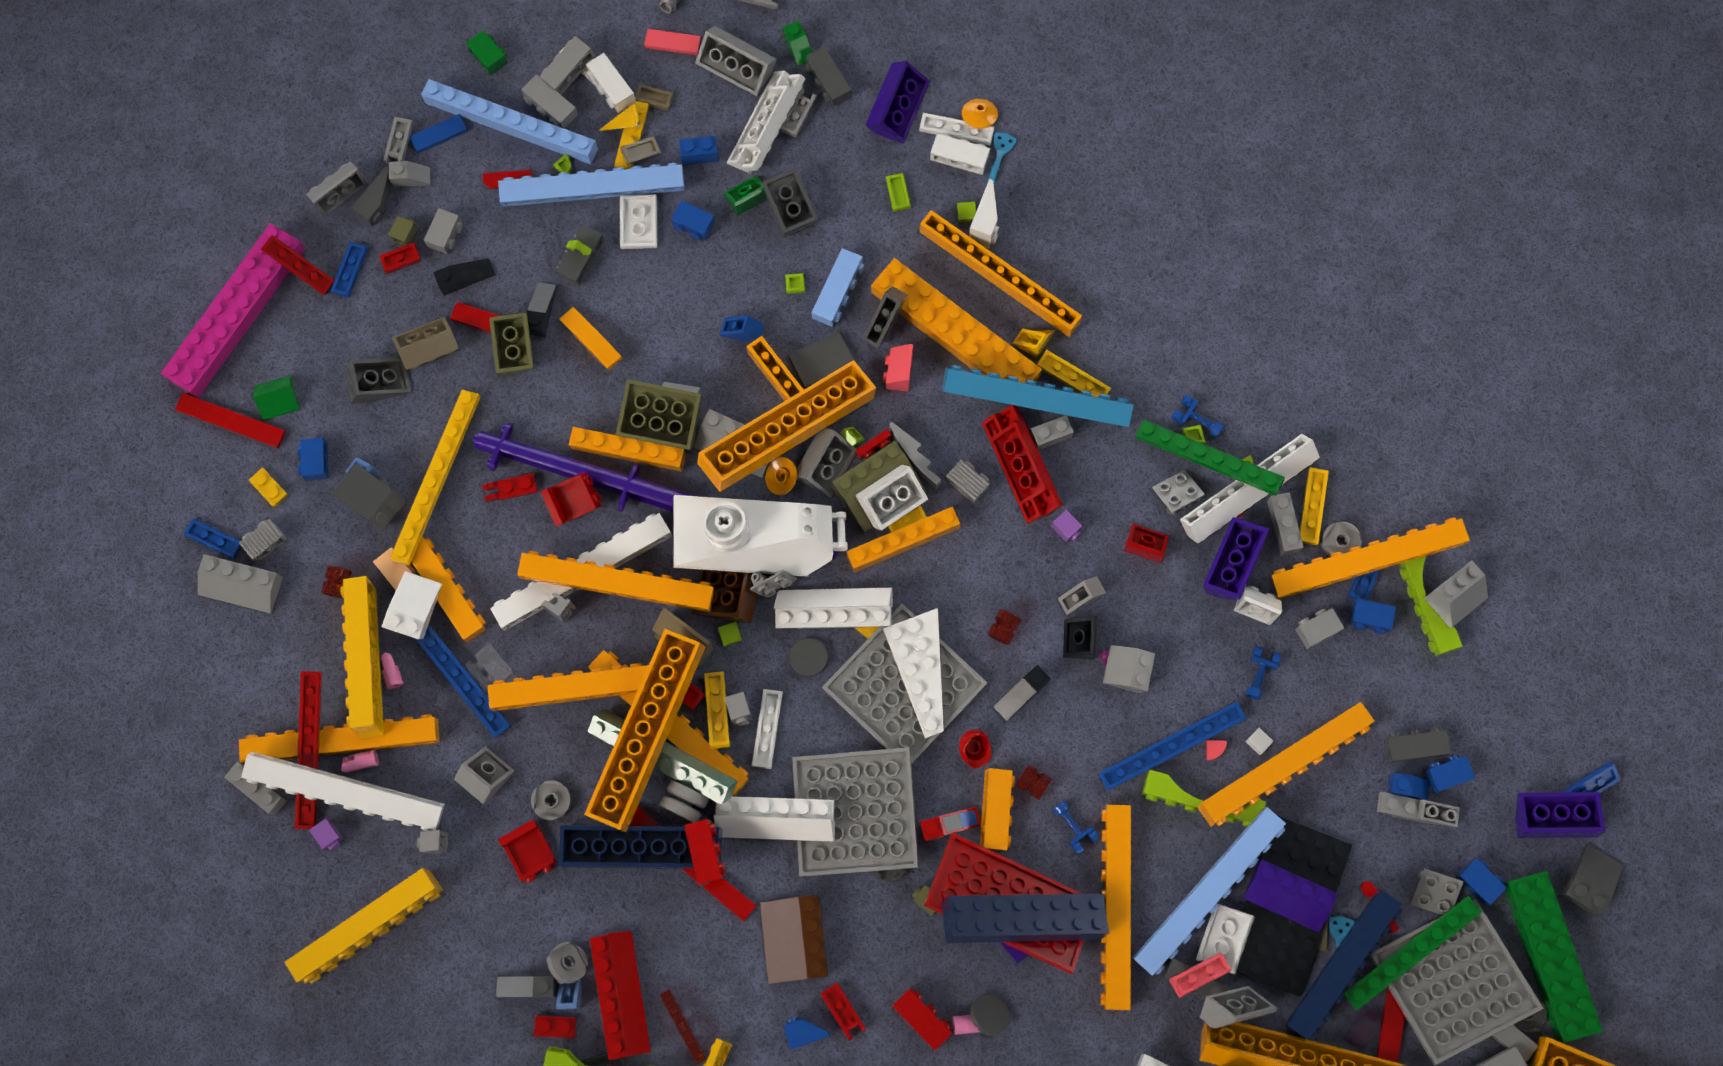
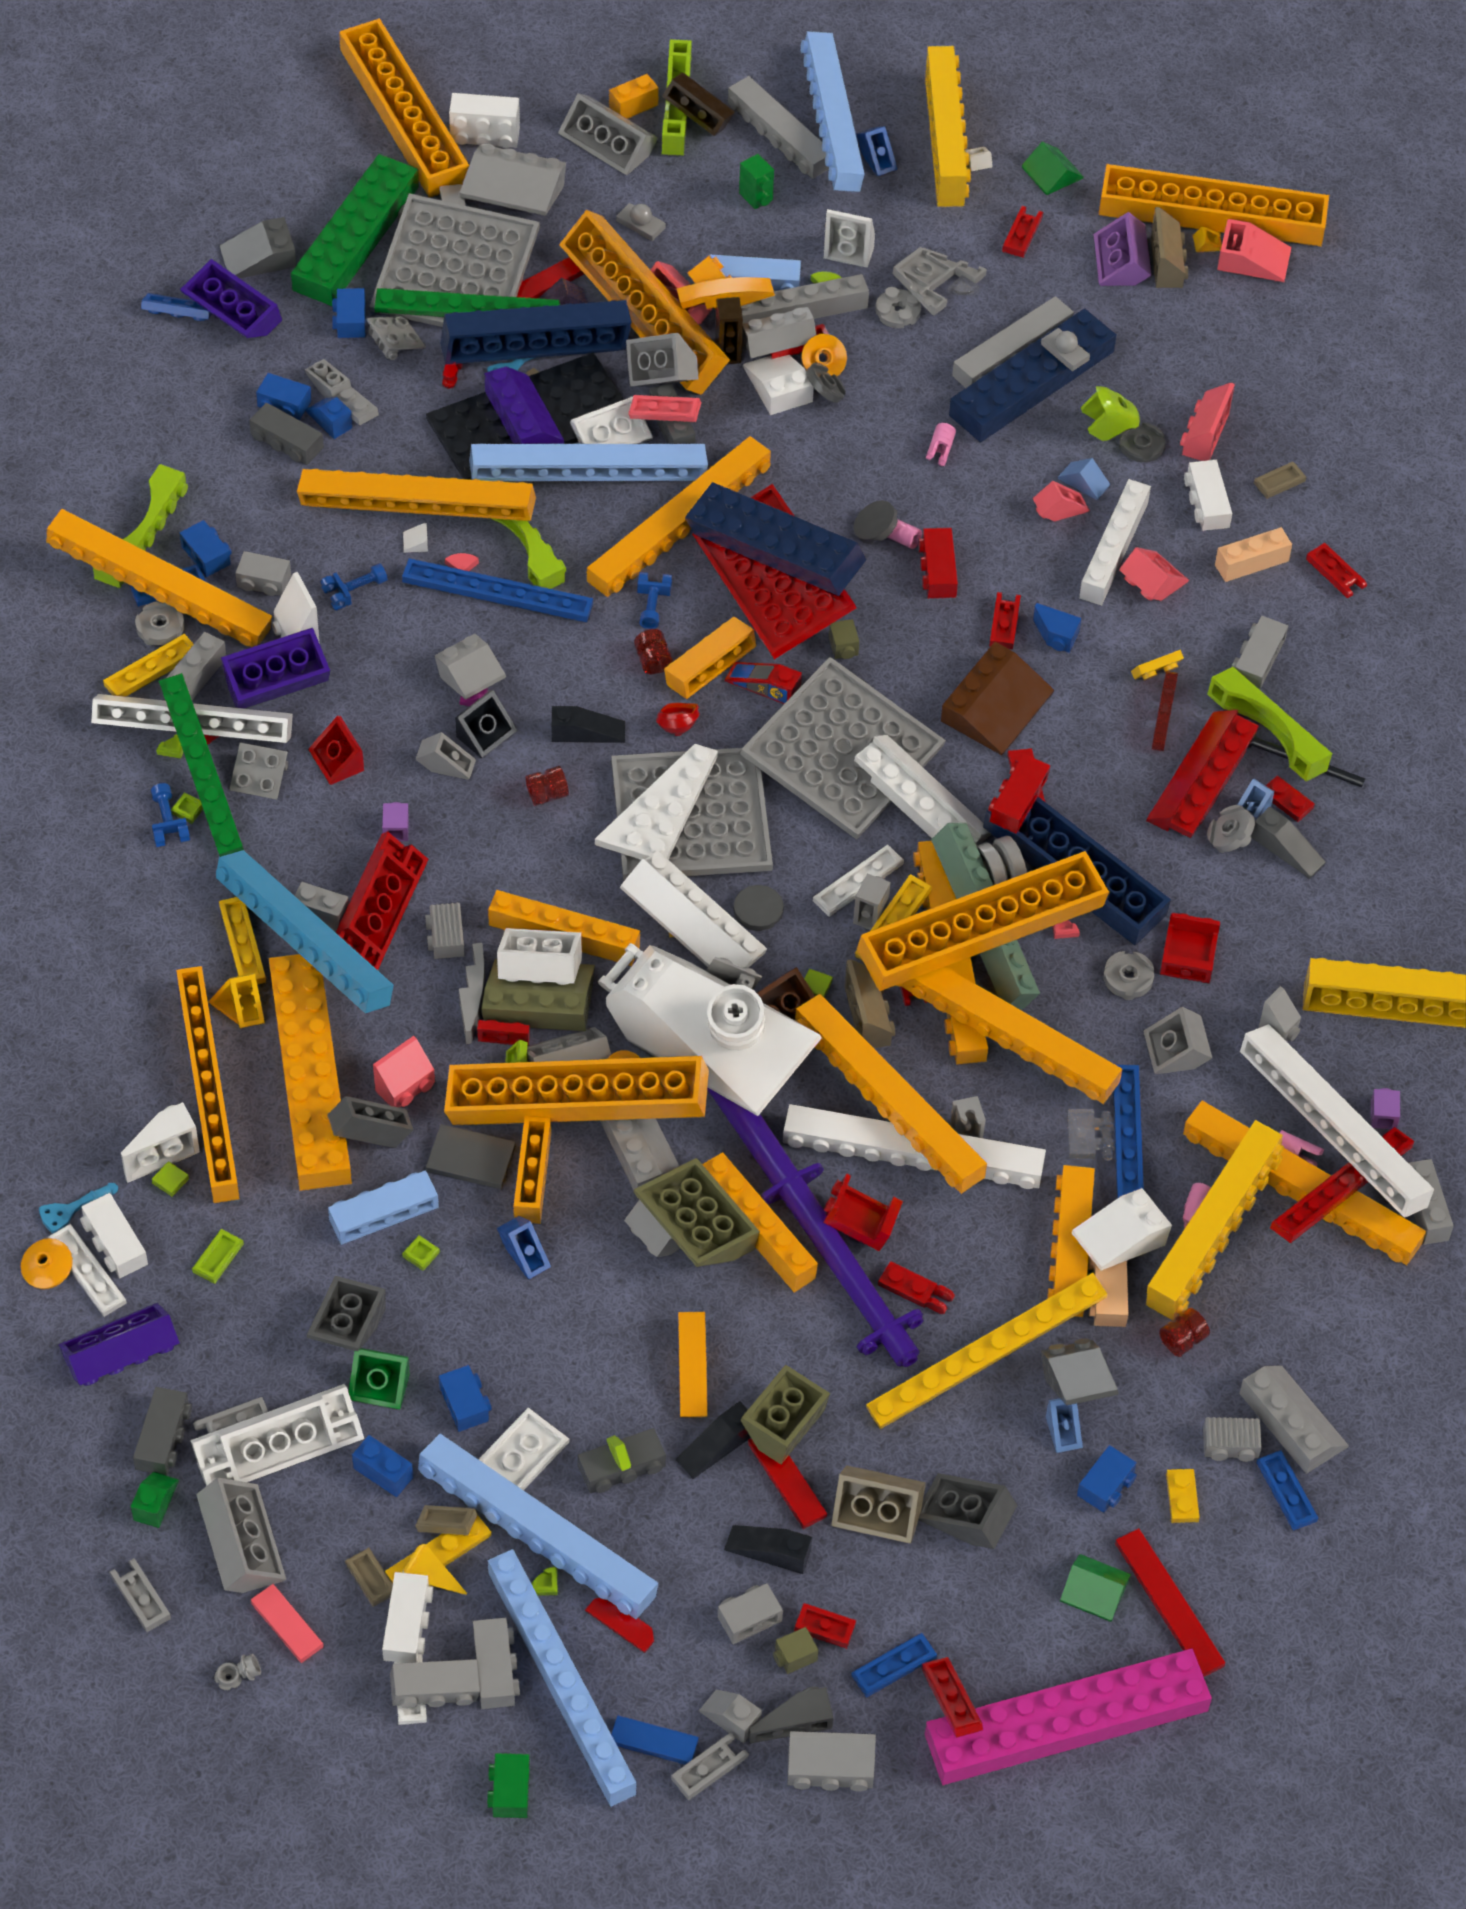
camera: 145 degrees left, 20 degrees down
light grey slope [1424,560,1488,628] -> none

